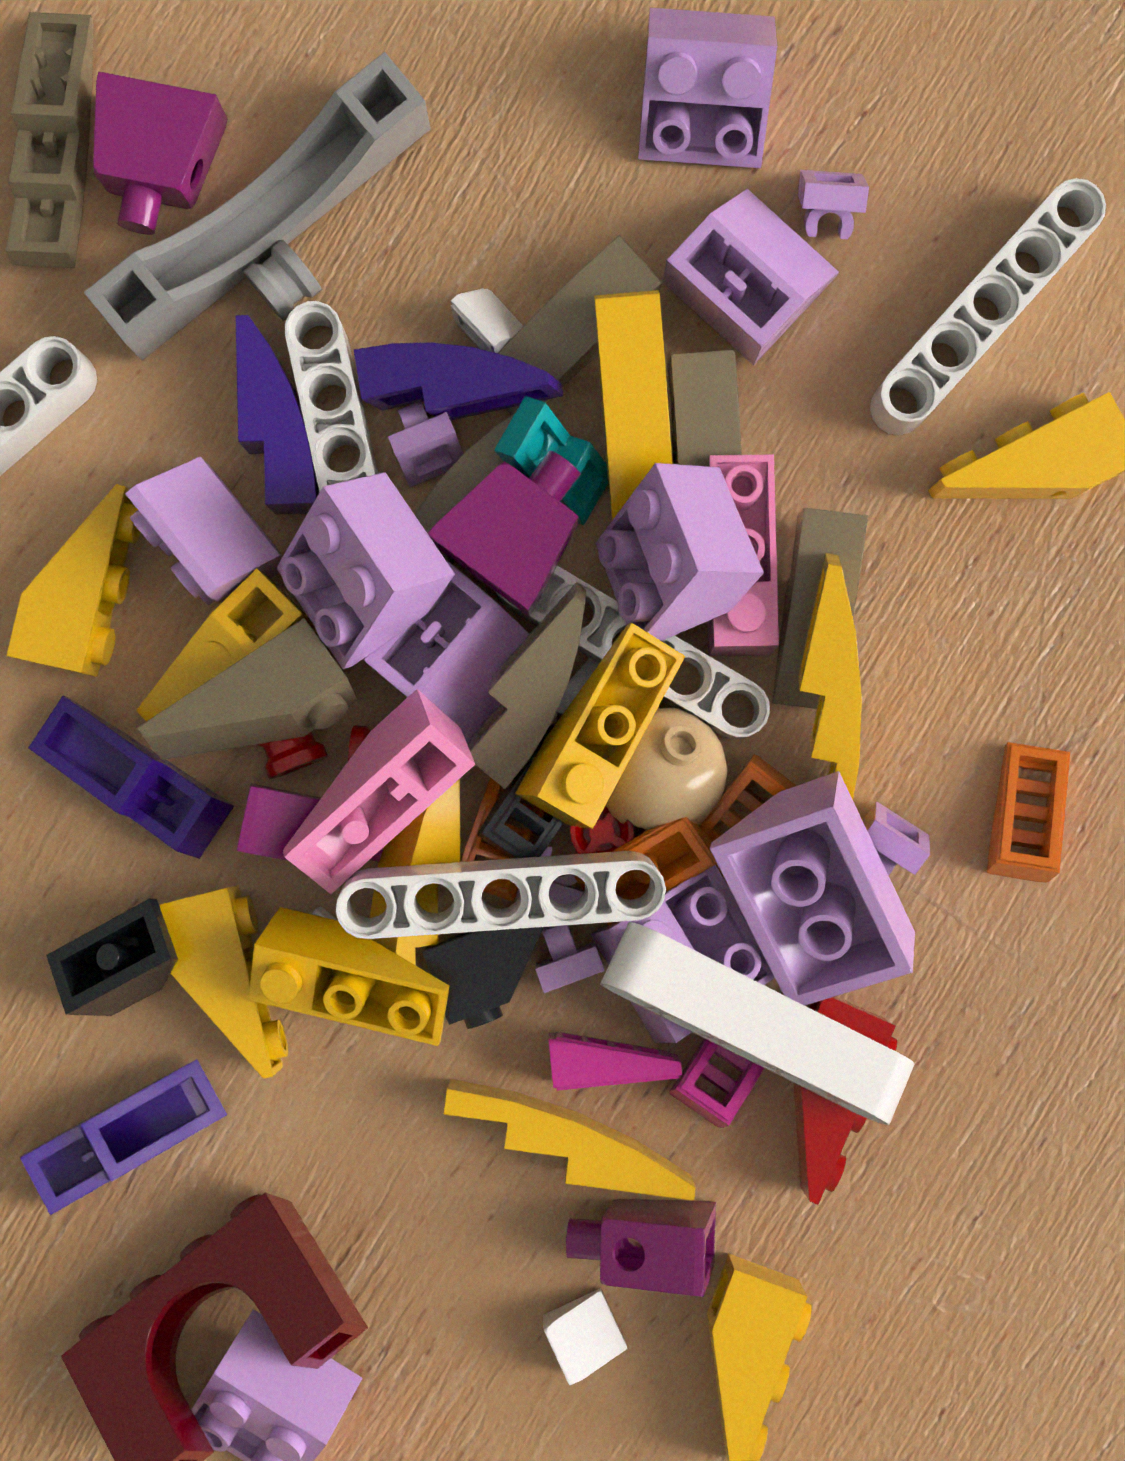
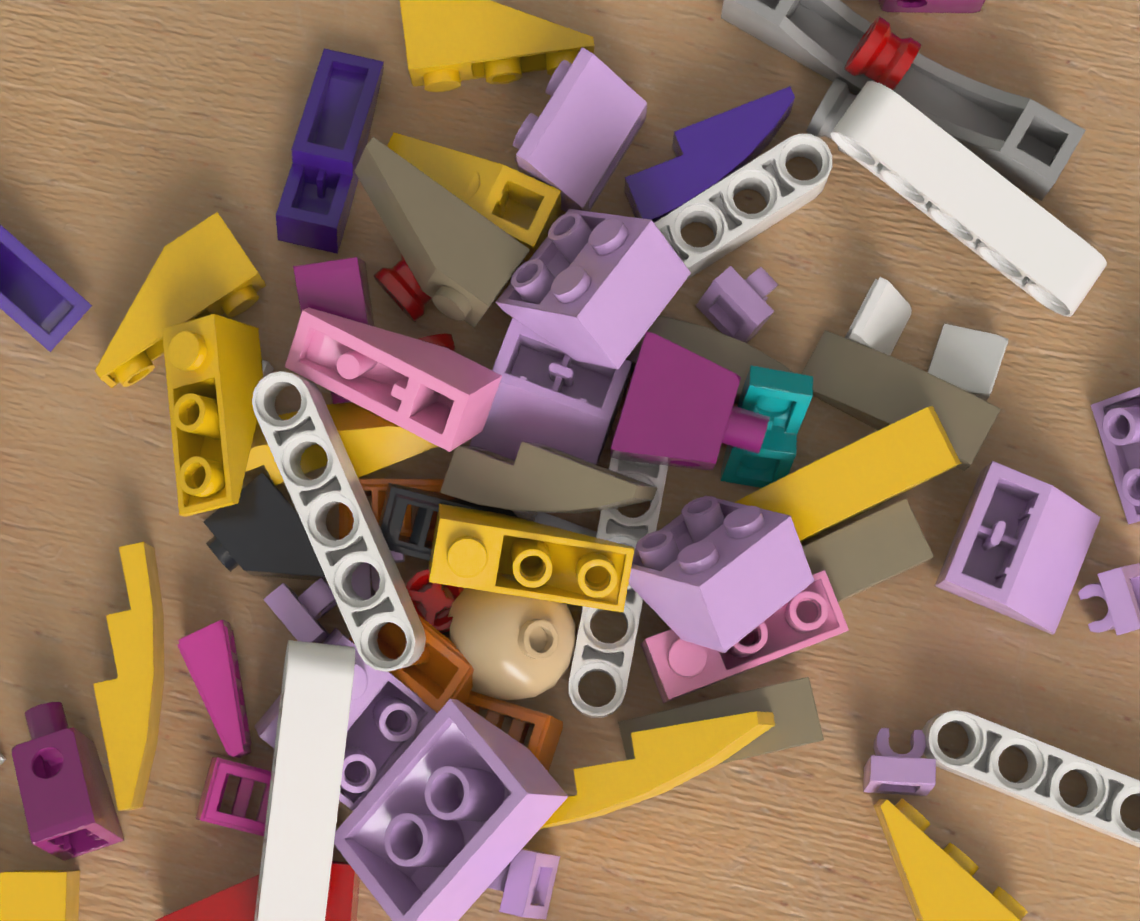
camera: 75 degrees right, 5 degrees down
black slope [46,898,178,1016] -> none
dark purple slope [354,342,564,421] -> none
none -> white beam [830,81,1107,317]
none -> red wheel [844,16,921,90]
none -> lavender tile [863,728,936,796]
none -> white slope [928,324,1009,401]

